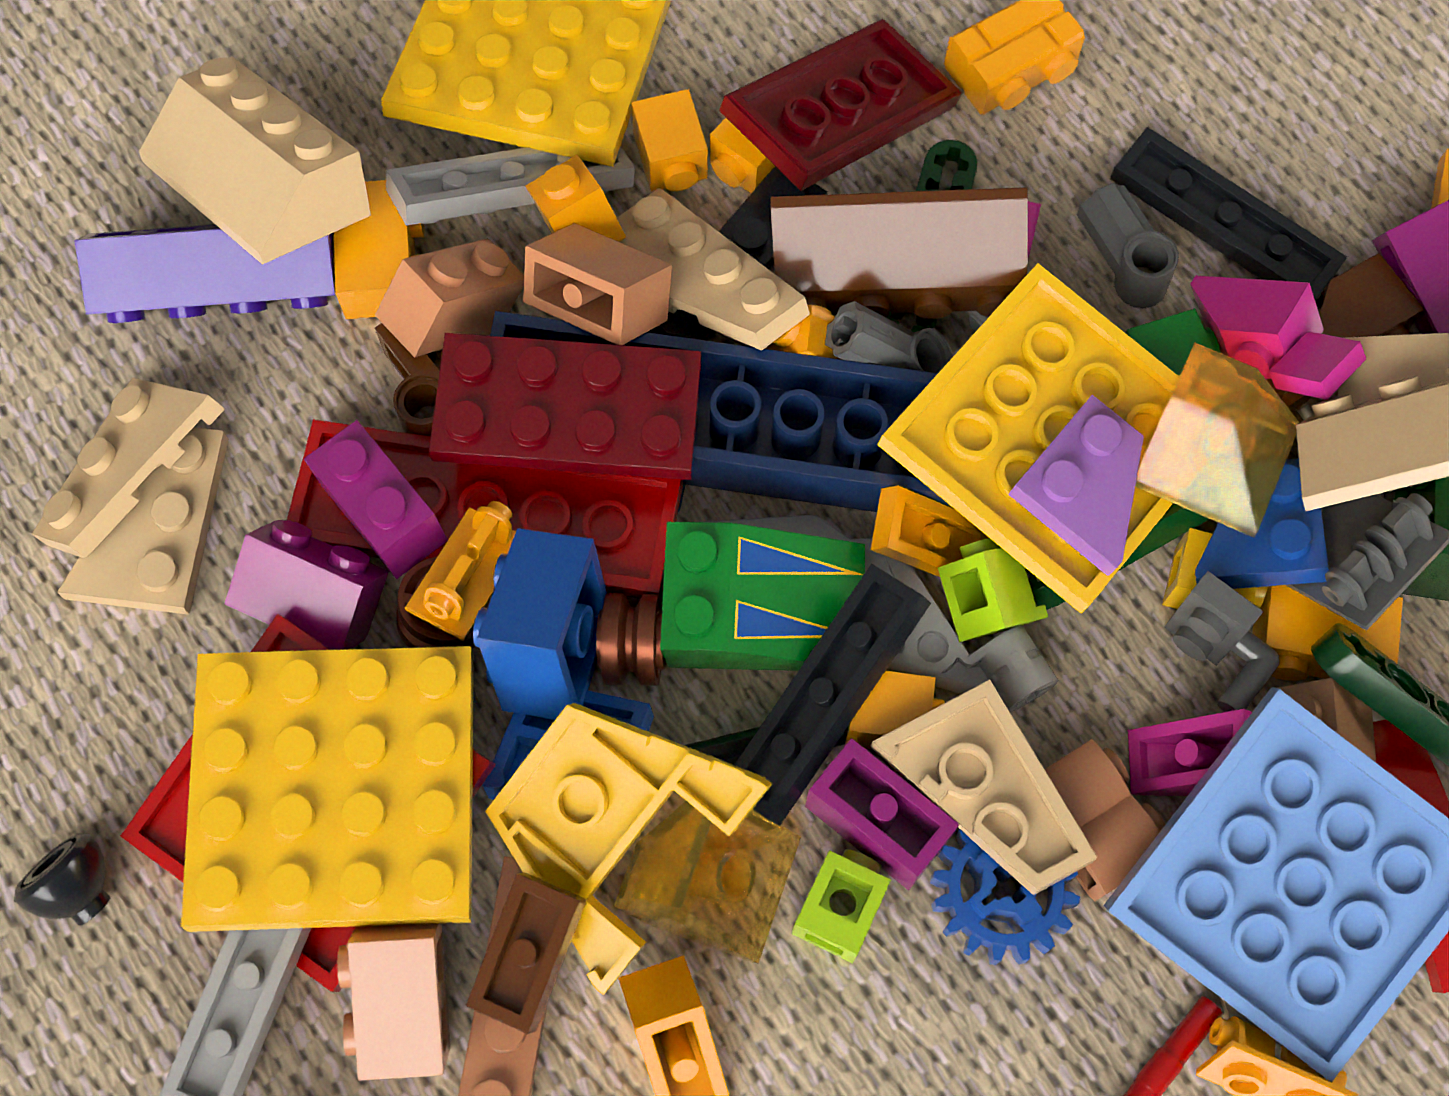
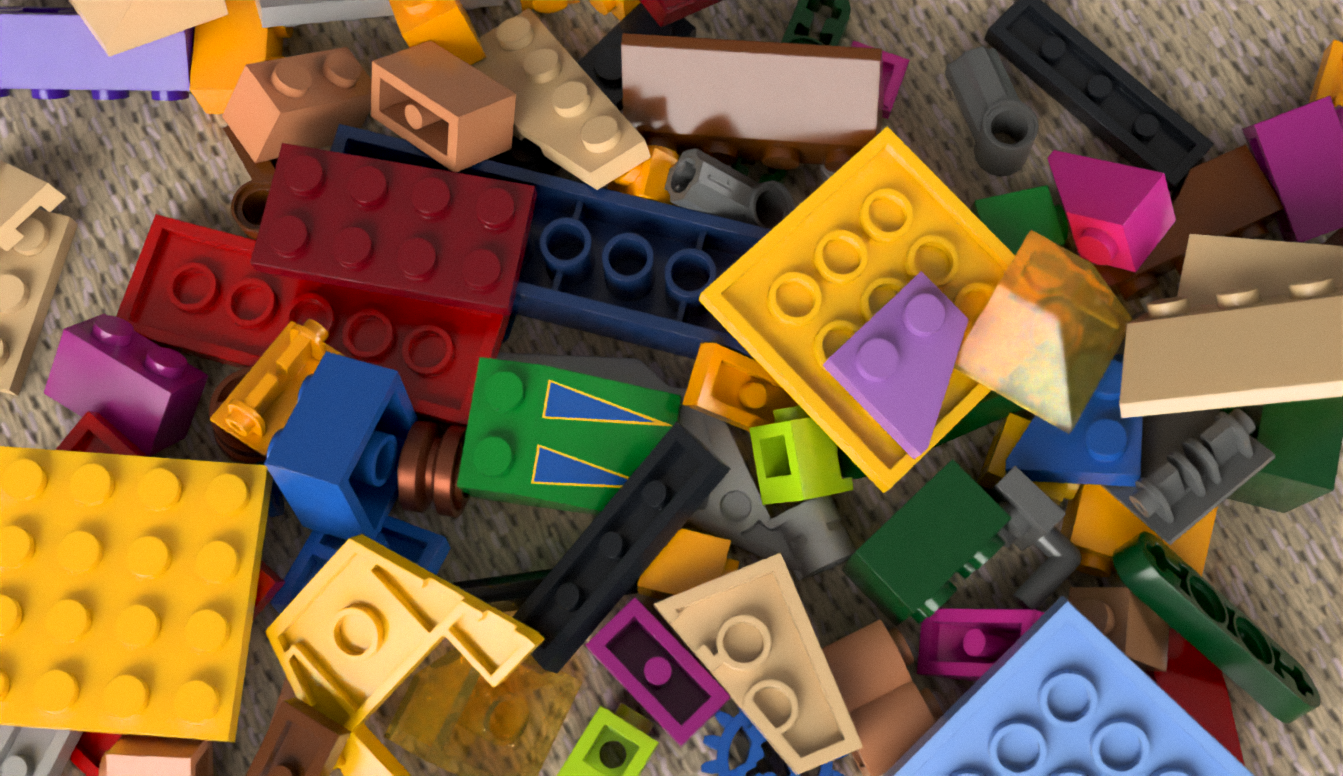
camera: 10 degrees right, 5 degrees up
magenta brick [304,420,448,580] -> none
dark pink tile [1269,331,1366,400] -> none
none -> dark green brick [842,459,1012,627]

